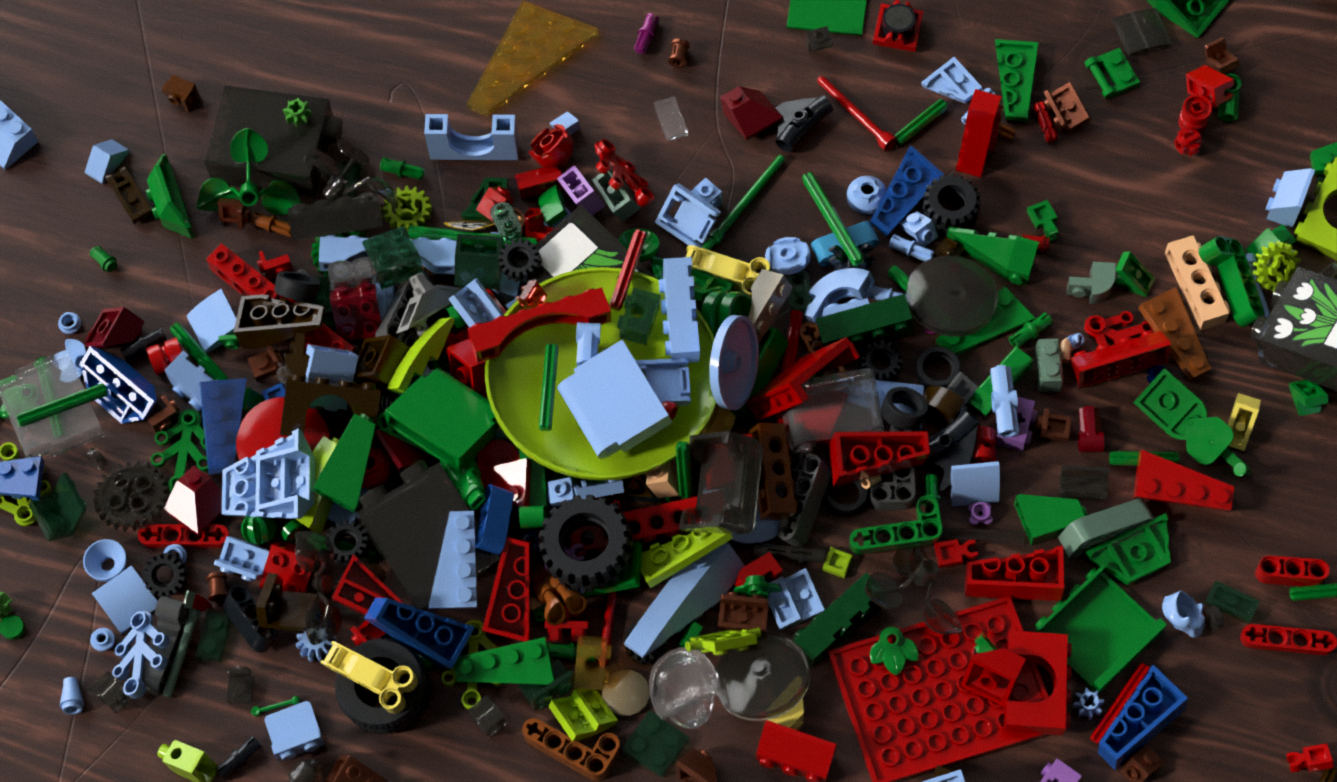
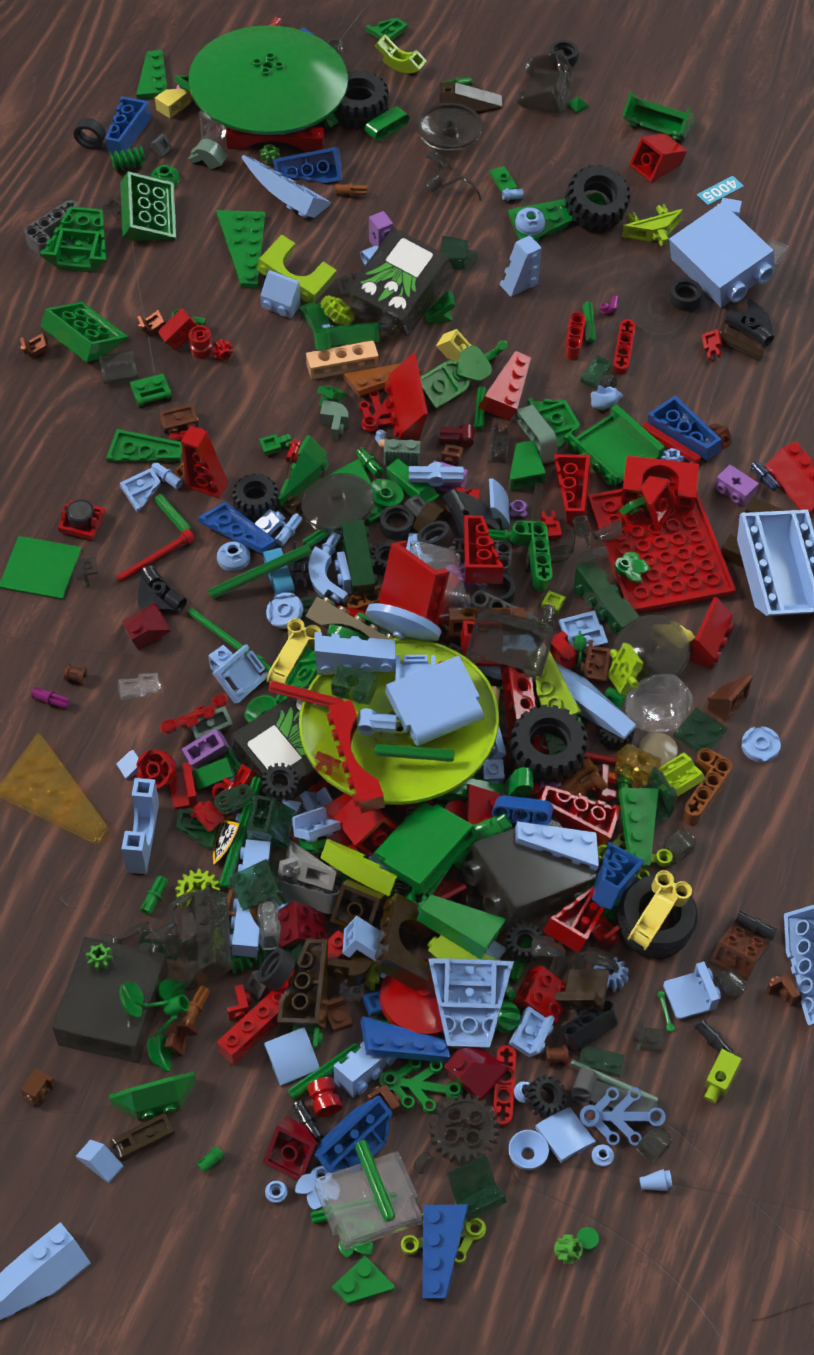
camera: 90 degrees left, 10 degrees down
green axle [675,441,693,498] -> none
none -> green dish [368,479,404,507]

